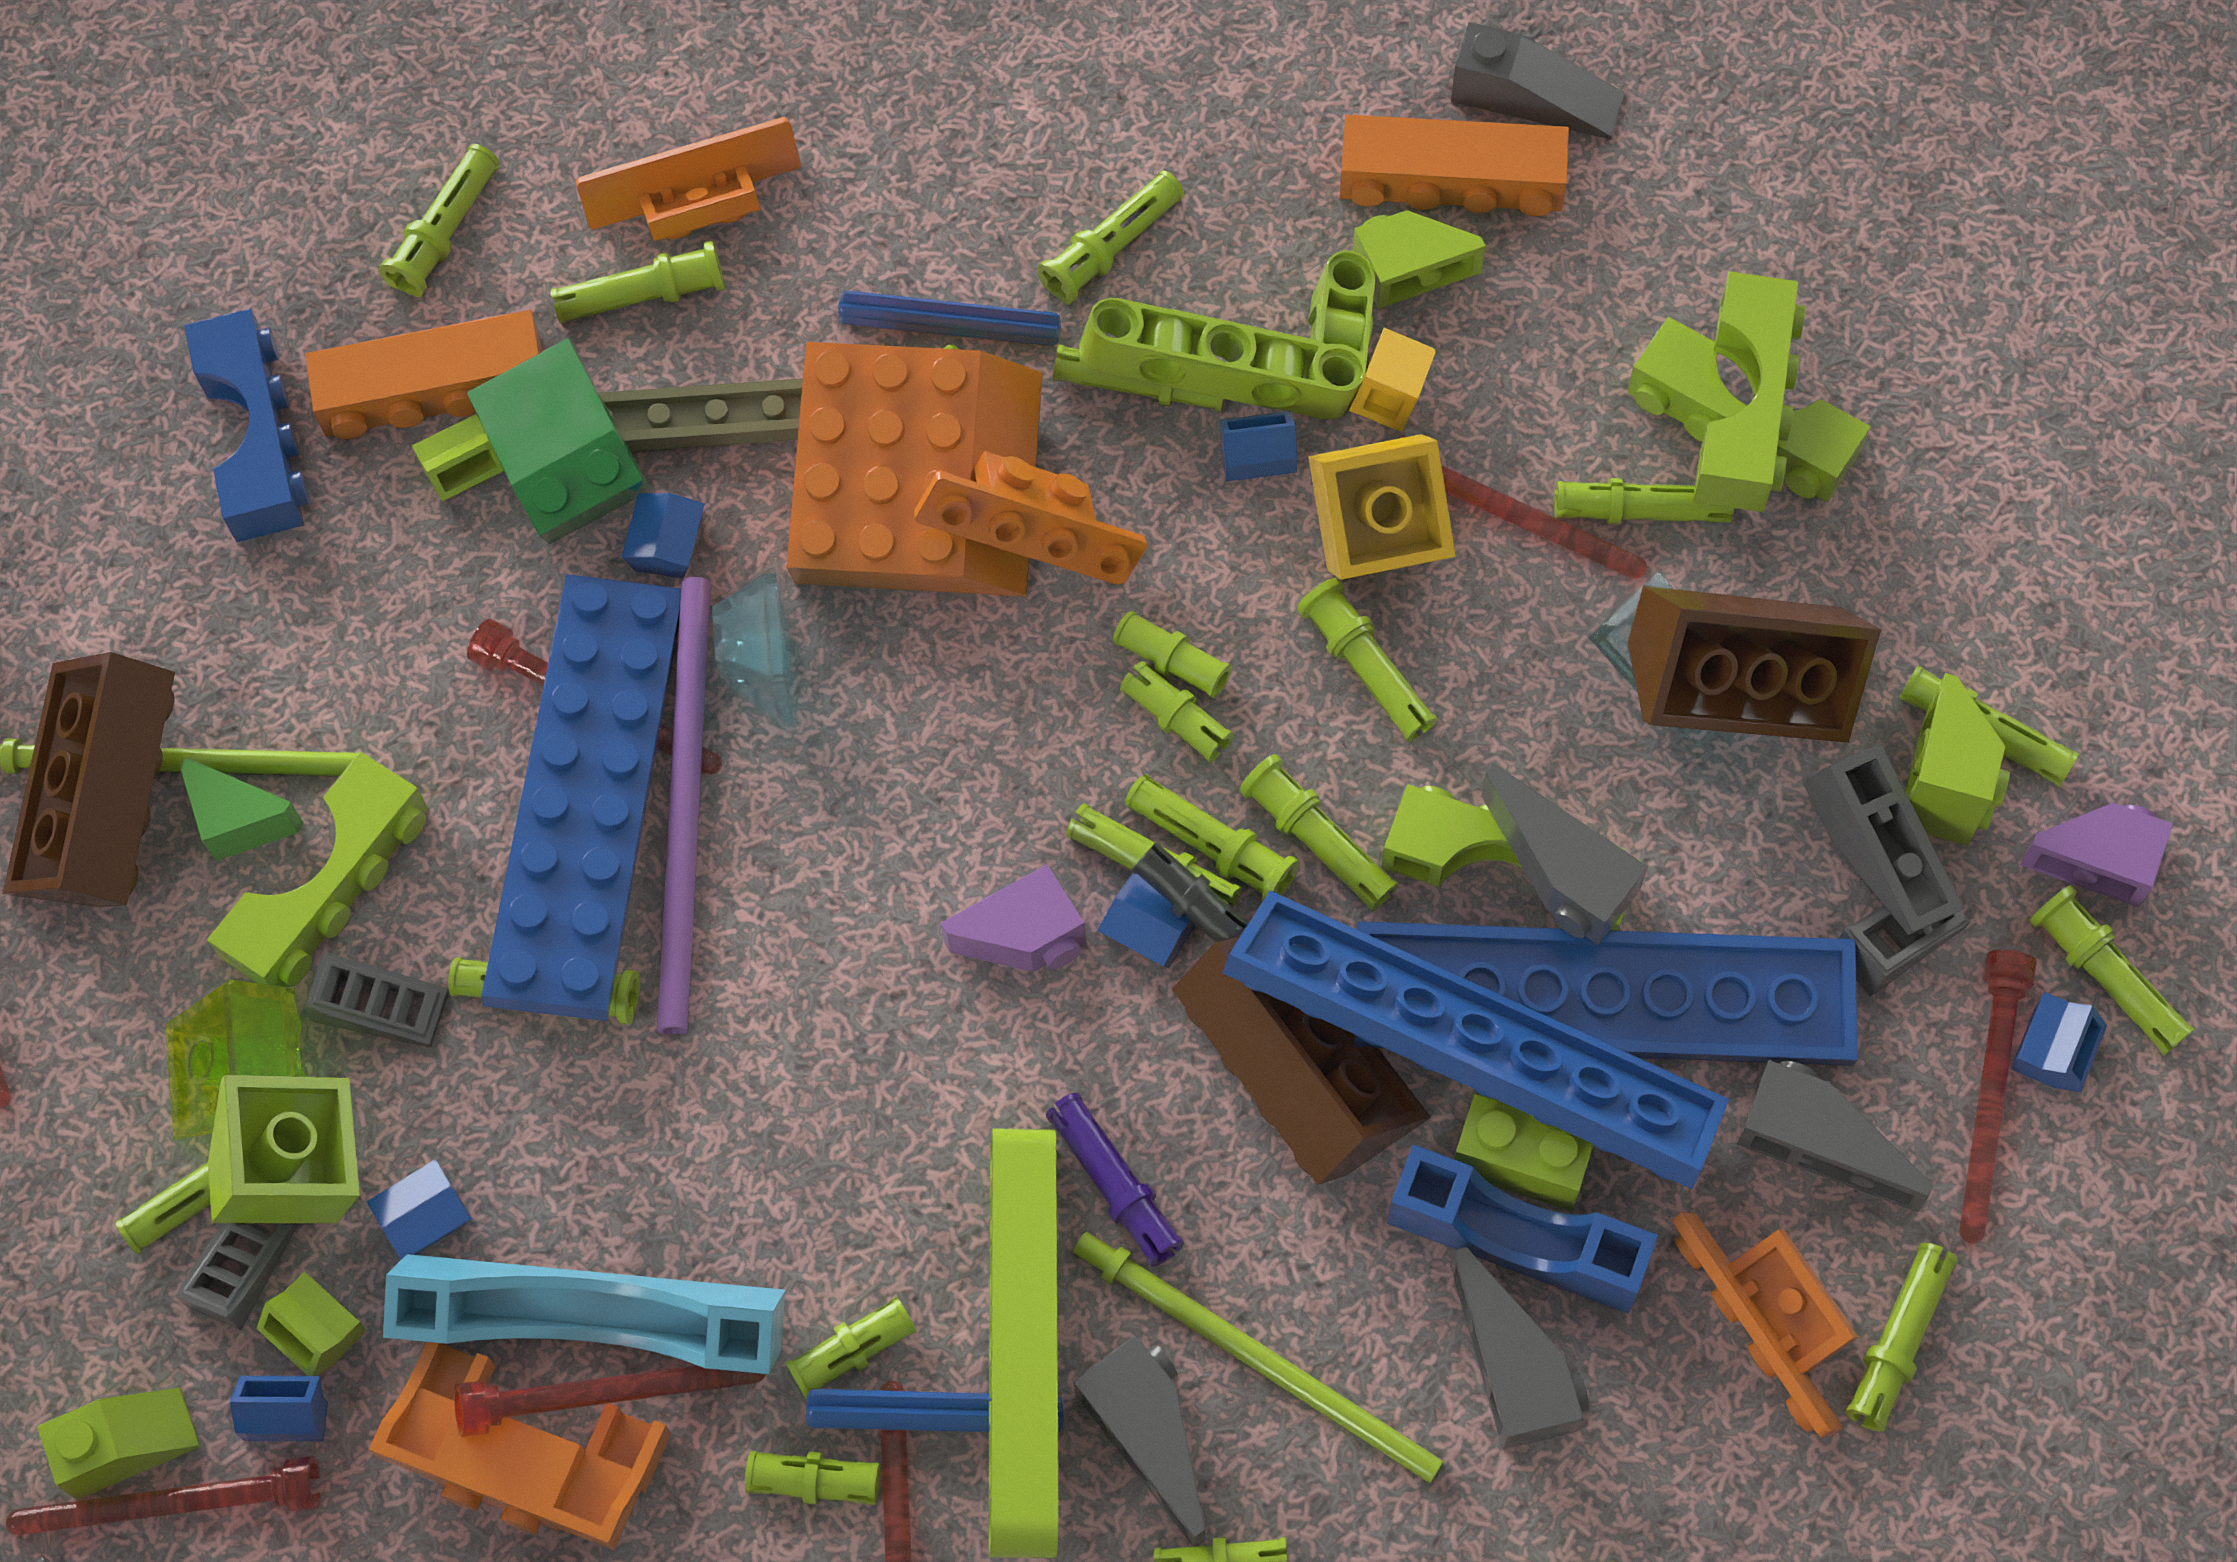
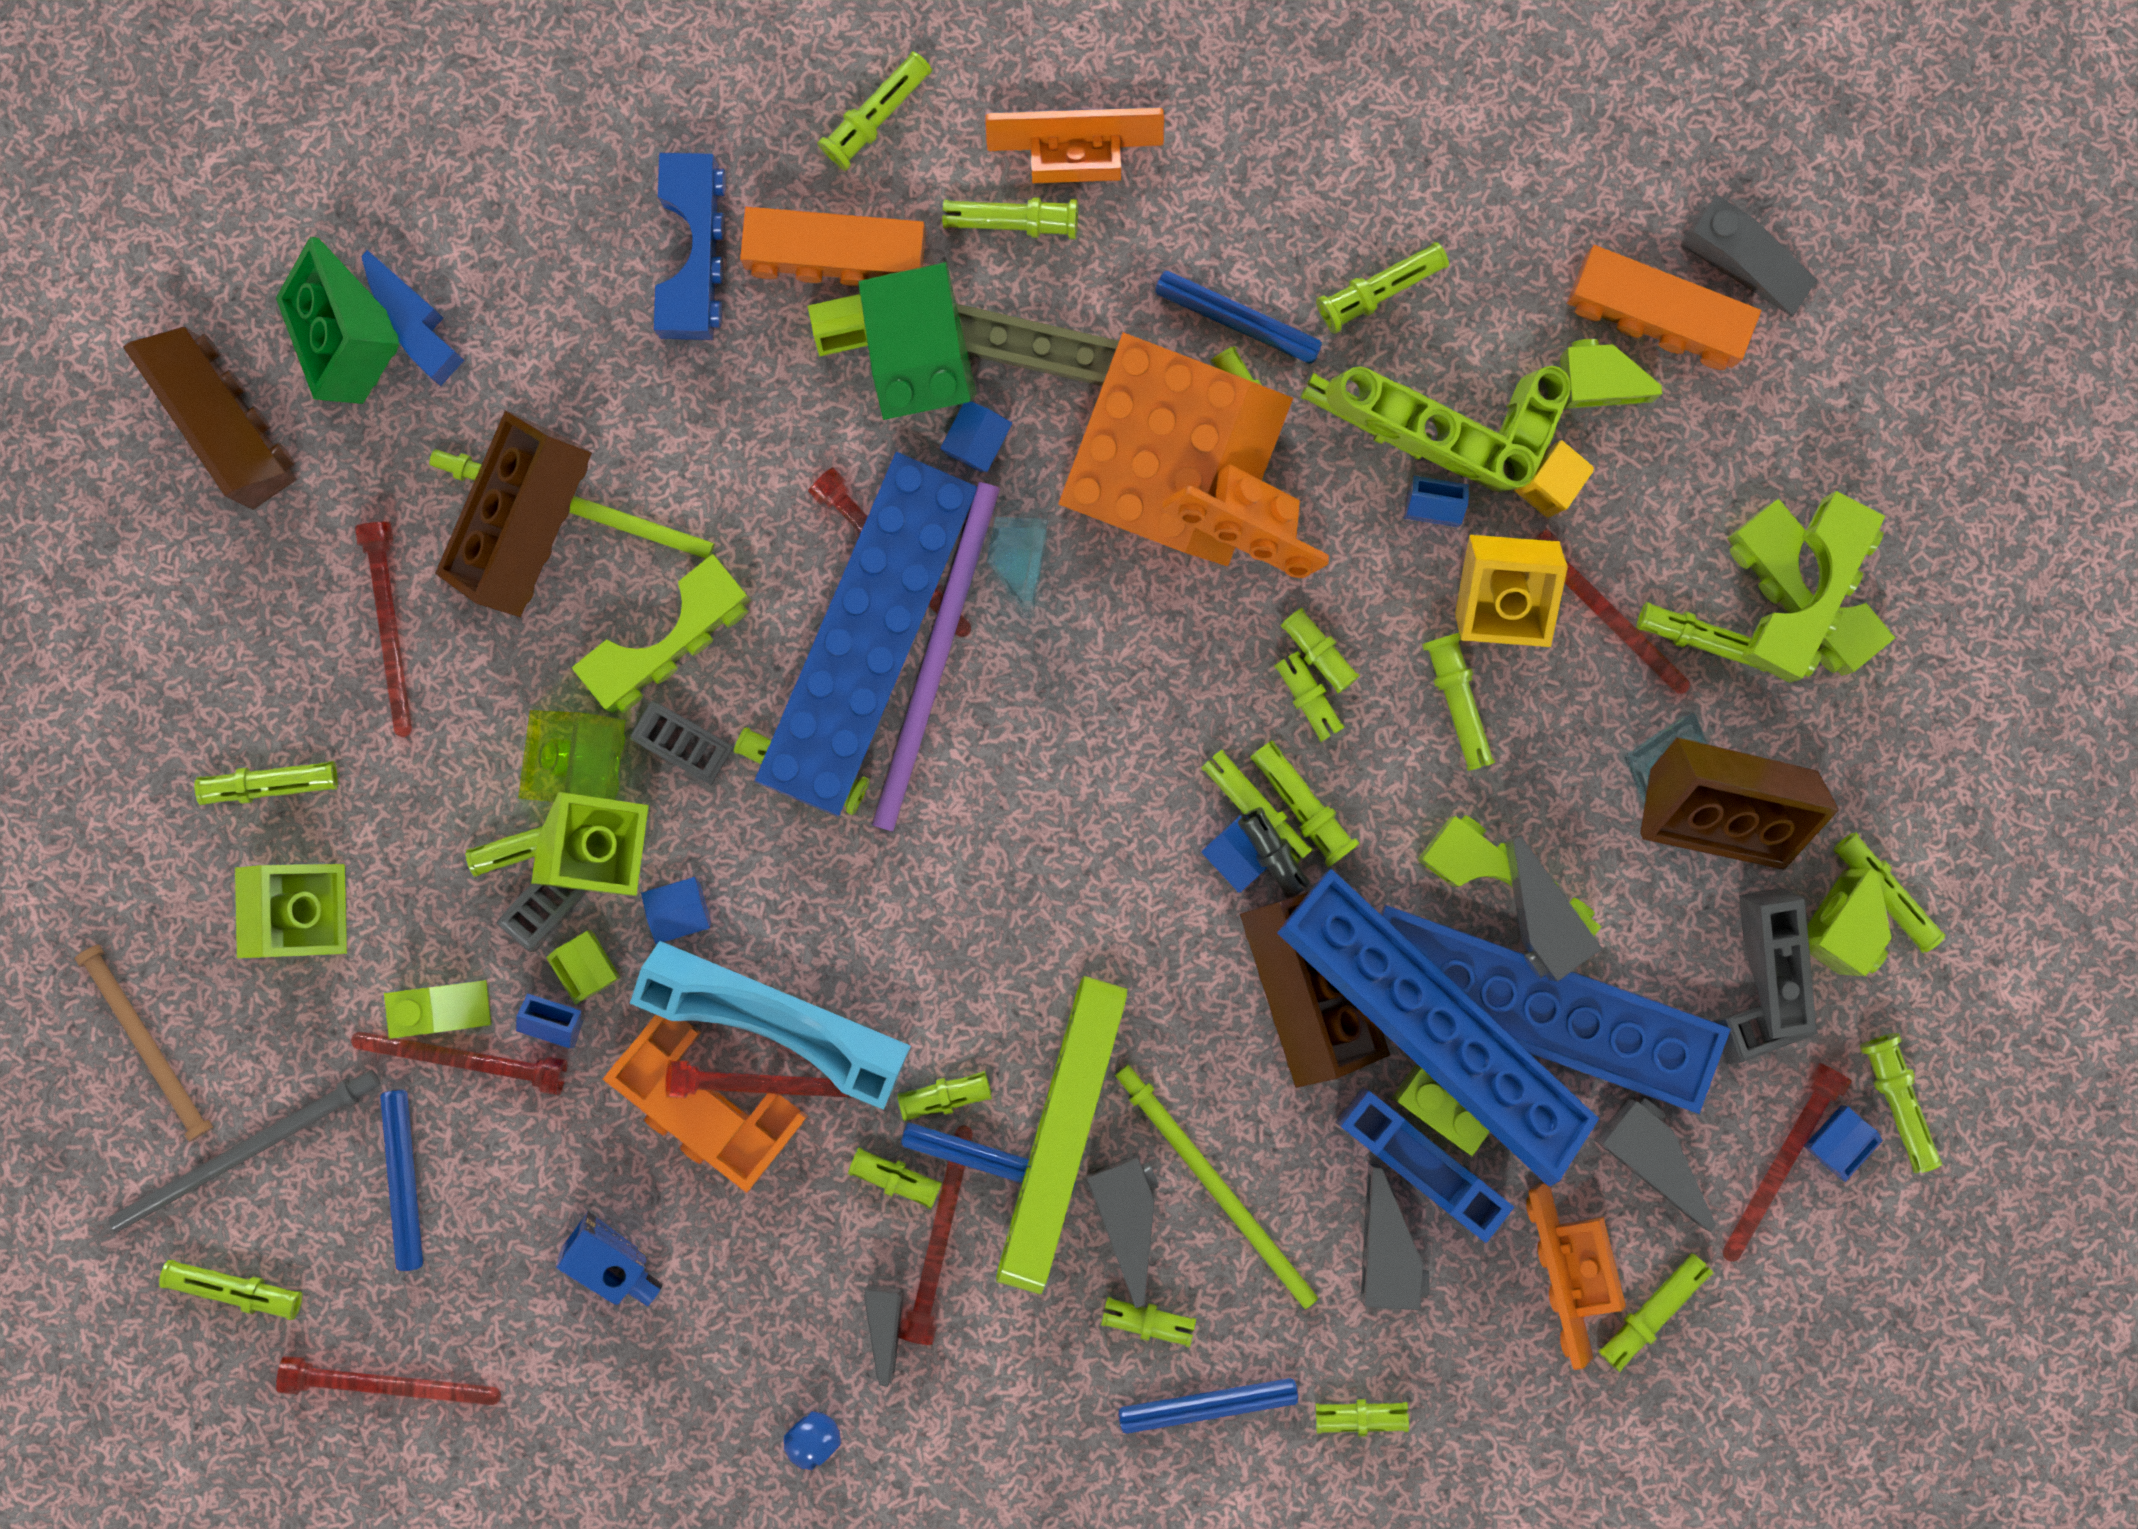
camera: 15 degrees right, 20 degrees up
bright green slope [180,758,304,861] -> none
medium lavender slope [940,864,1086,972] -> none
dark purple pin [1046,1092,1184,1267] -> none
lime pin [1239,754,1399,912] -> none
medium lavender slope [2020,803,2173,908] -> none

